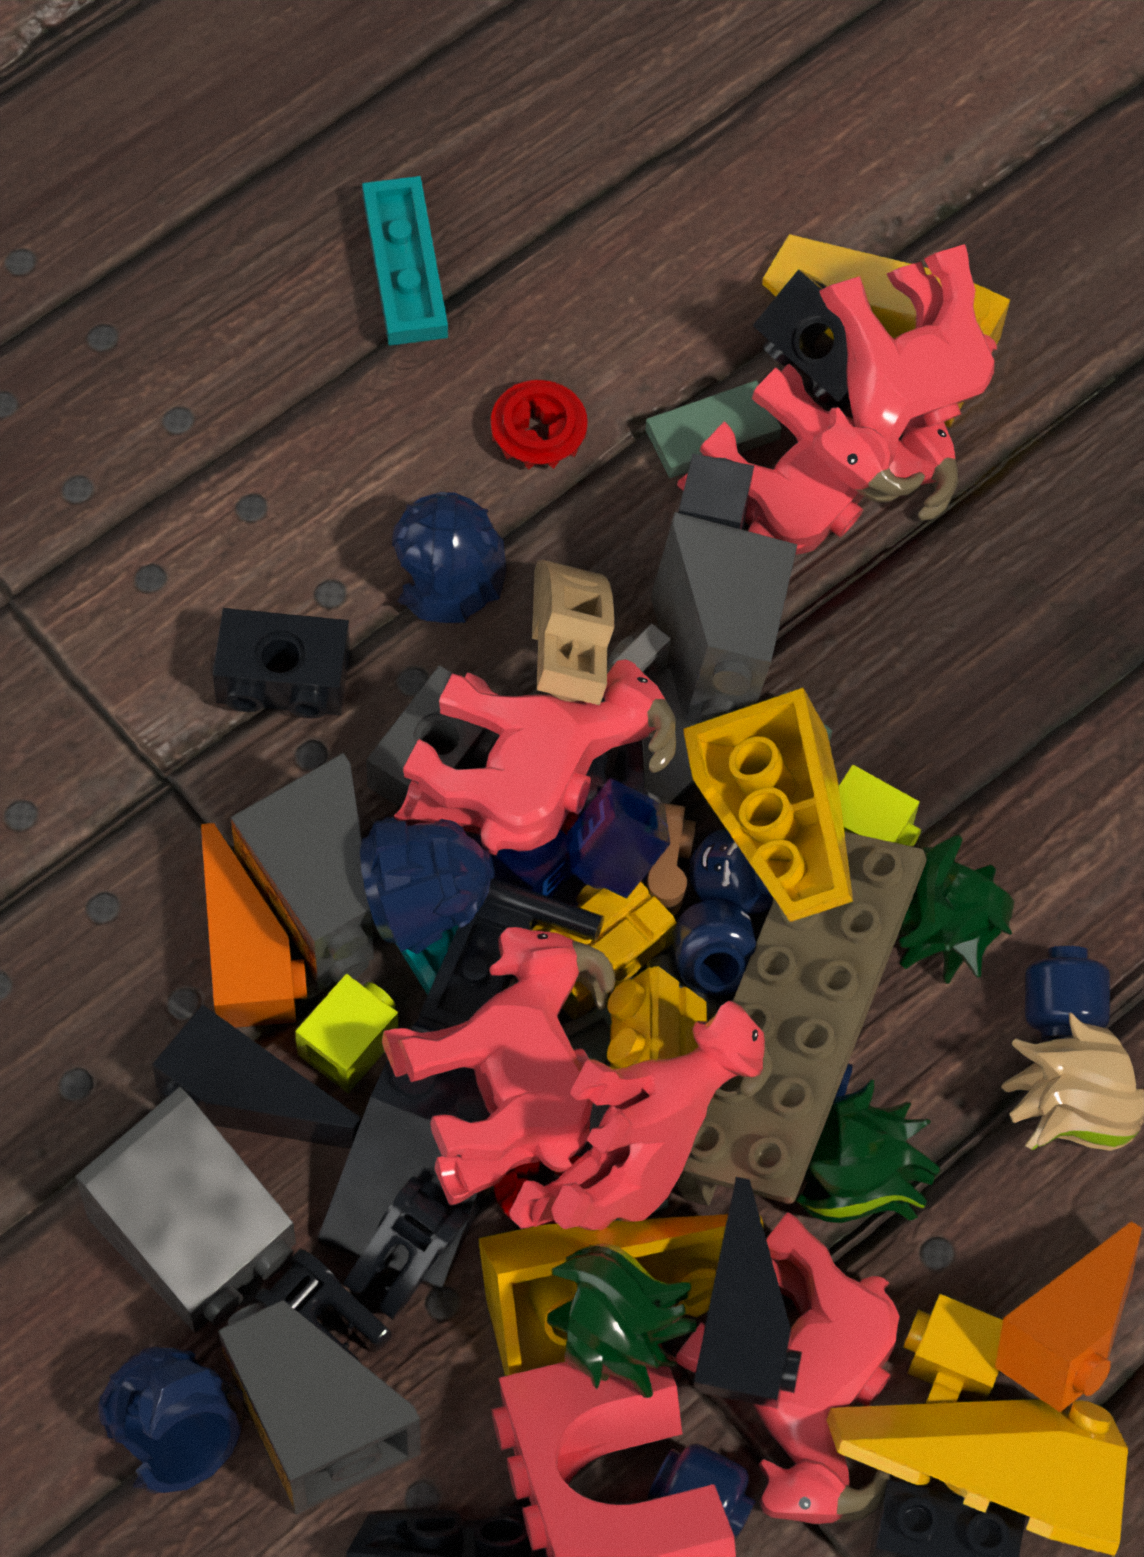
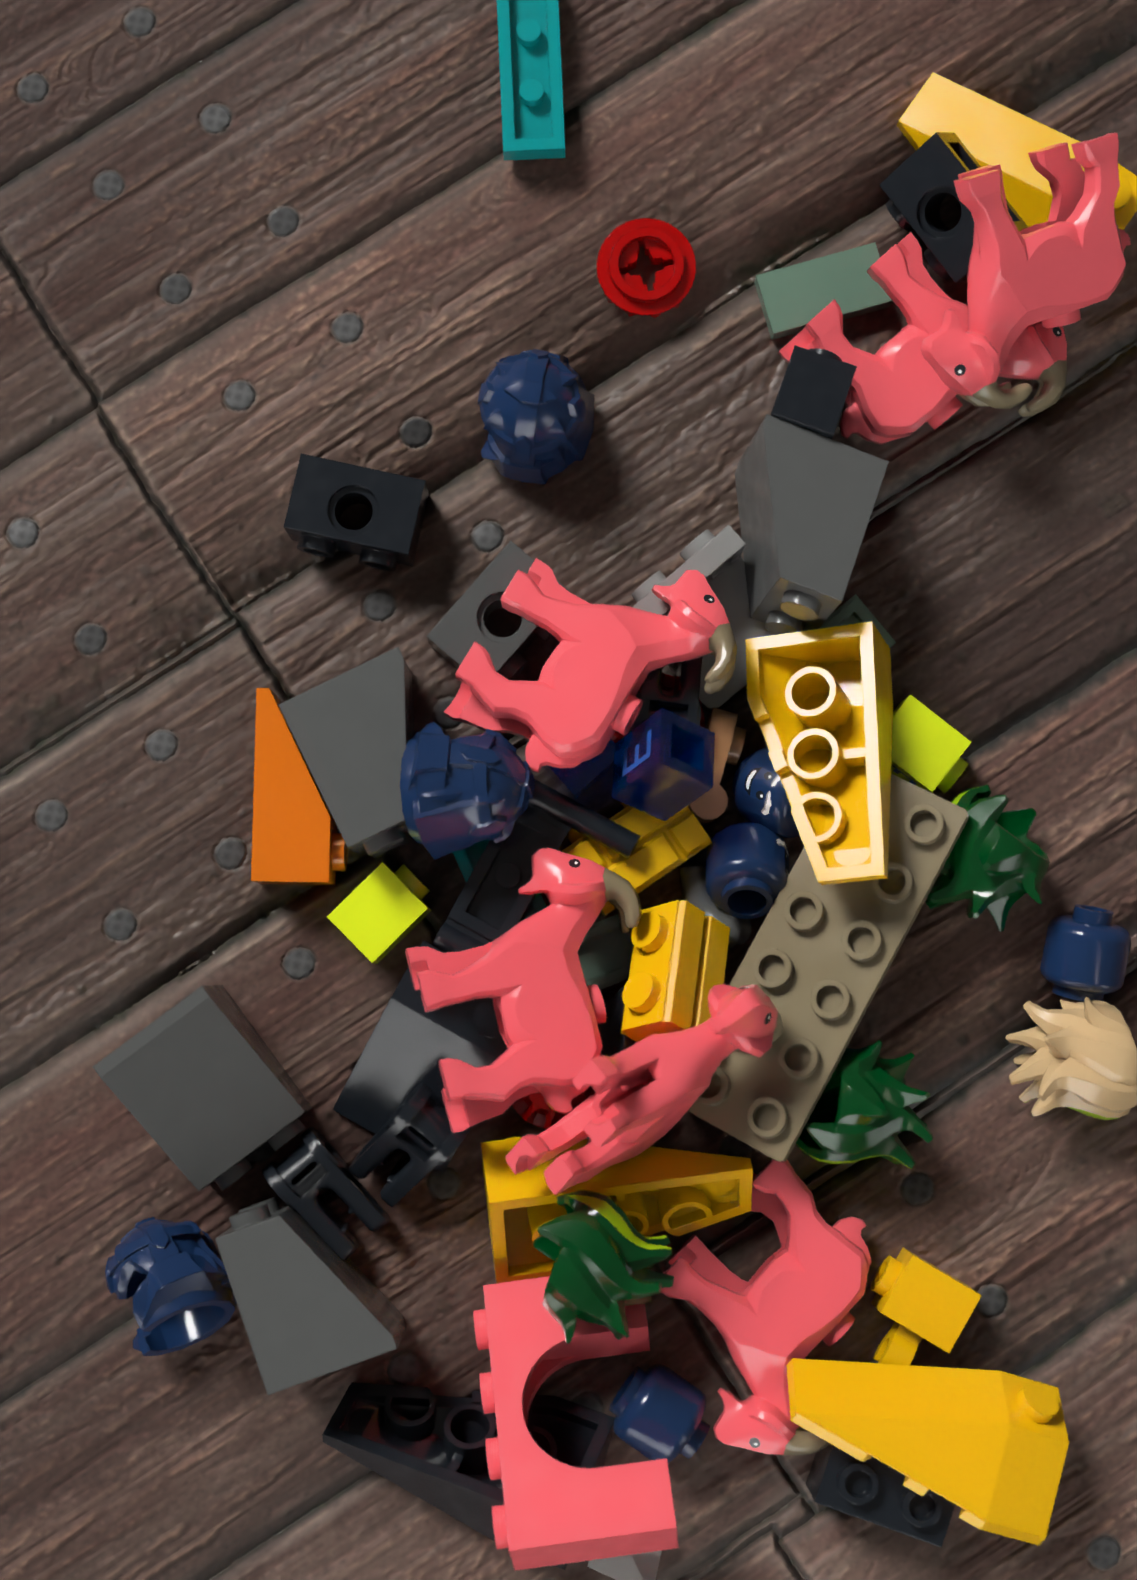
camera: 10 degrees right, 20 degrees up
black slope [152,1004,361,1149] -> none
tan slope [532,560,615,705] -> none
black slope [694,1177,802,1409] -> none
orange slope [995,1221,1142,1412] -> none

